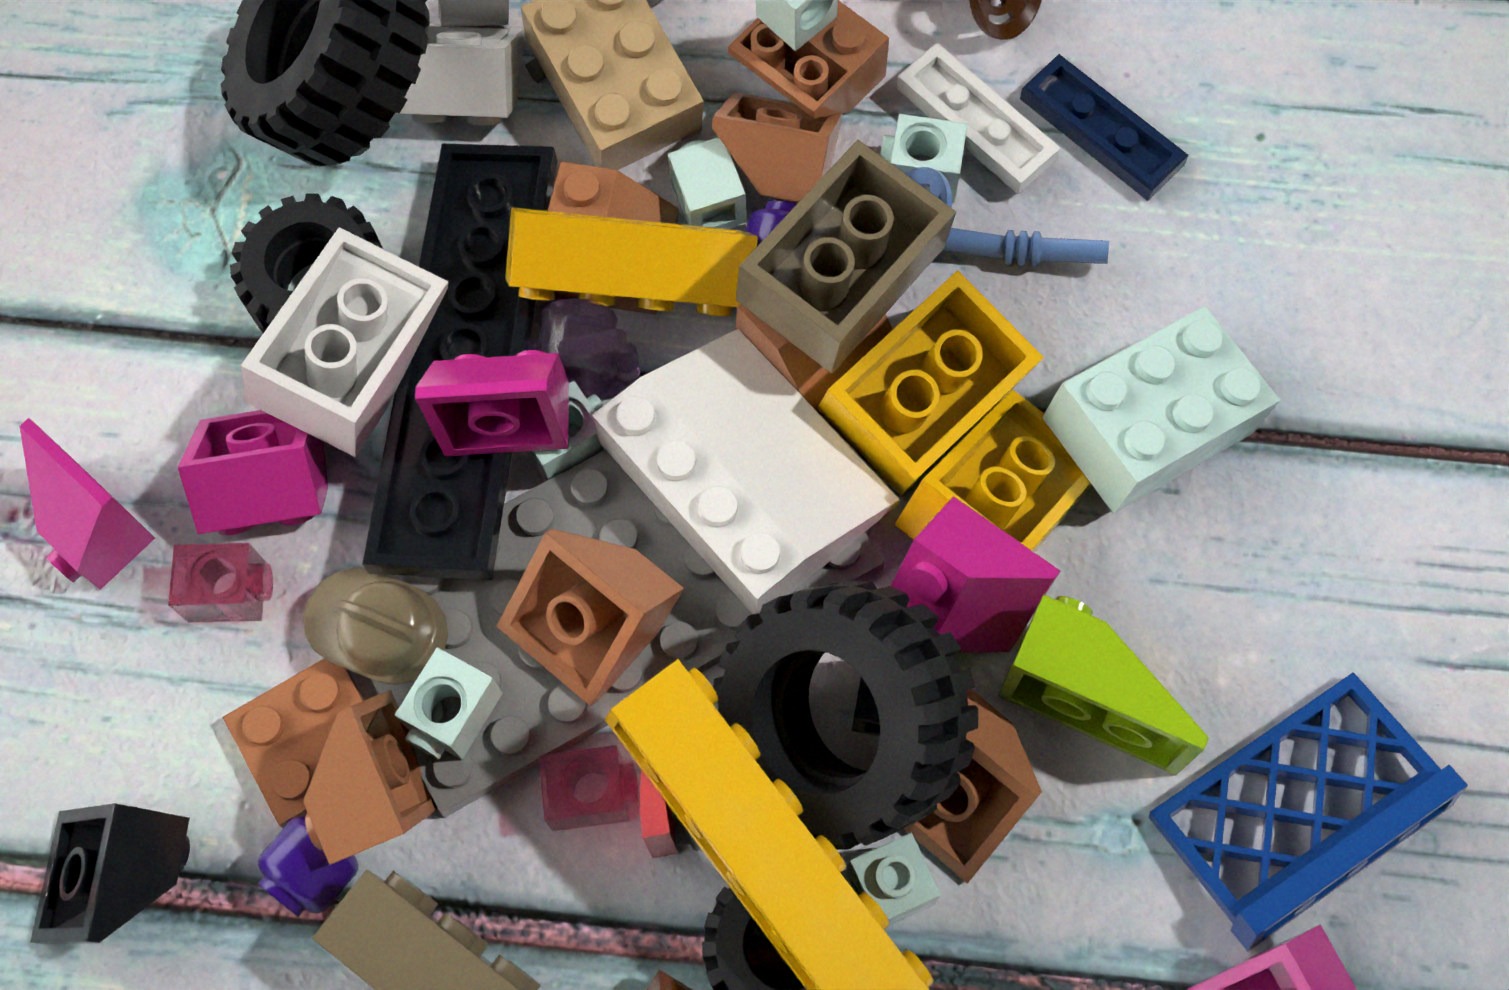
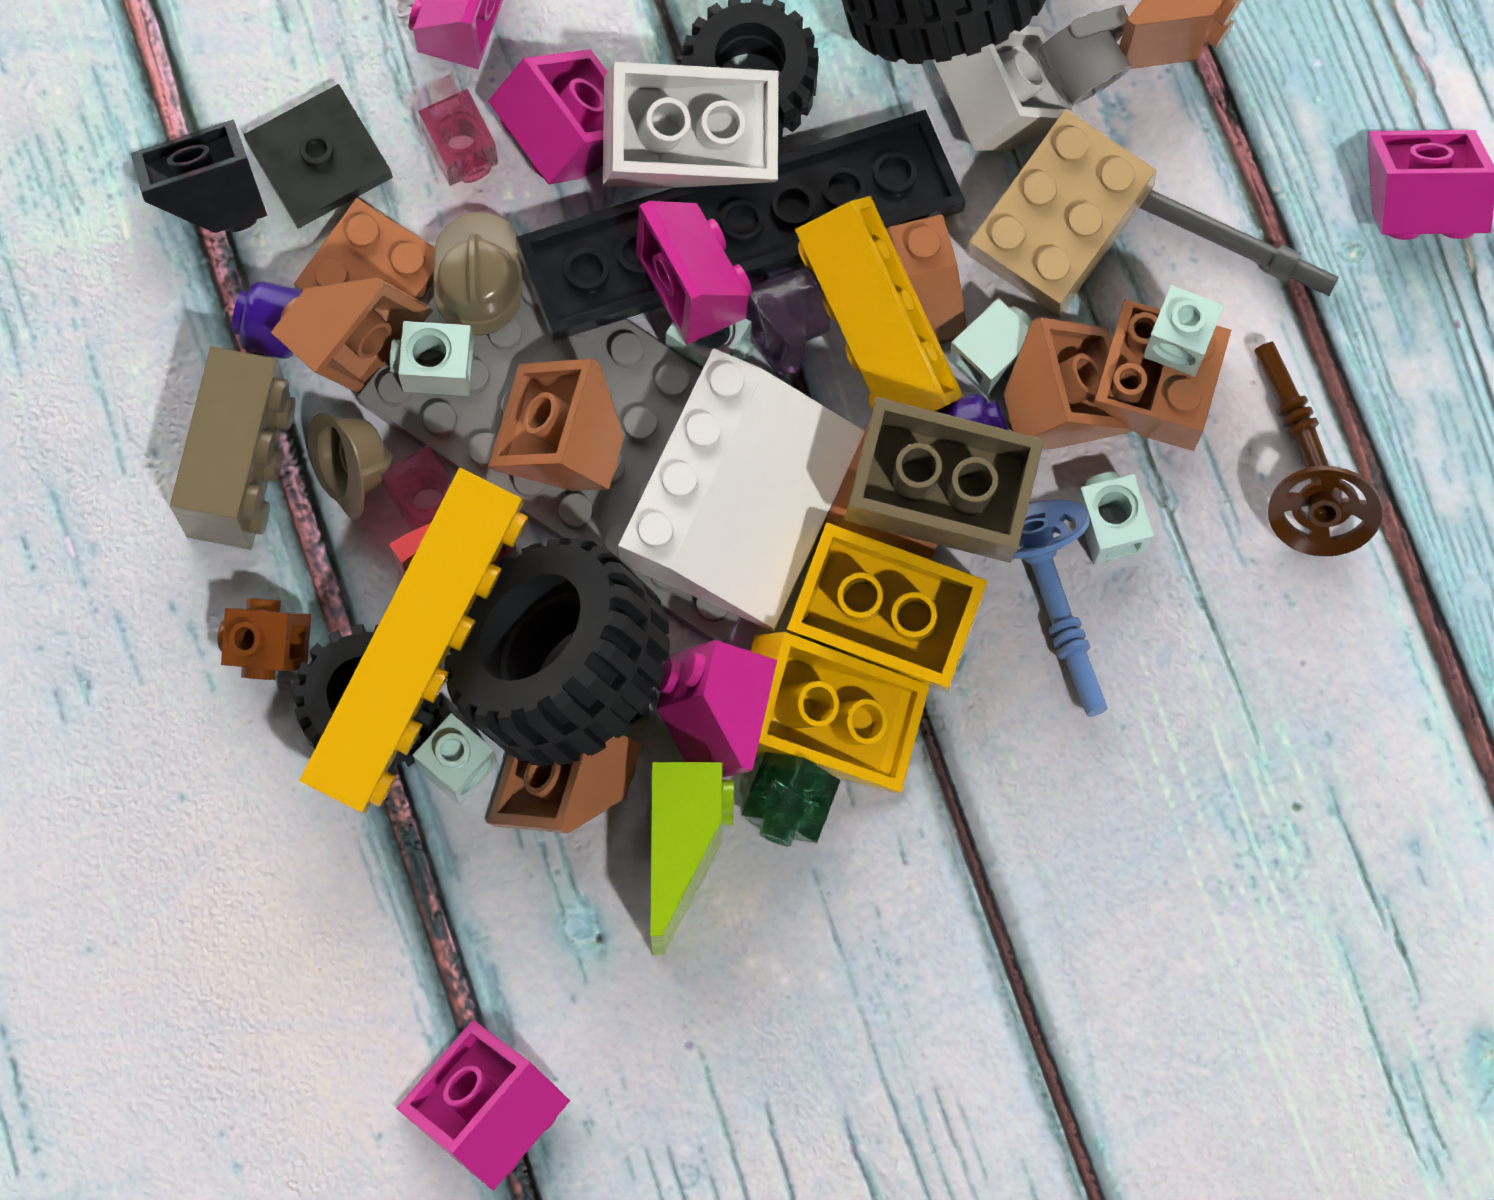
camera: 60 degrees right, 5 degrees up
white plate [896,43,1061,194] -> none
dark blue tile [1020,54,1189,201] -> none
light aqua brick [1042,306,1281,514] -> none
blue fence [1148,672,1468,952] -> none
none -> pearl dark grey plate [244,84,393,229]
none -> dark tan piece [307,413,393,520]
none -> clear green brick [741,752,841,847]

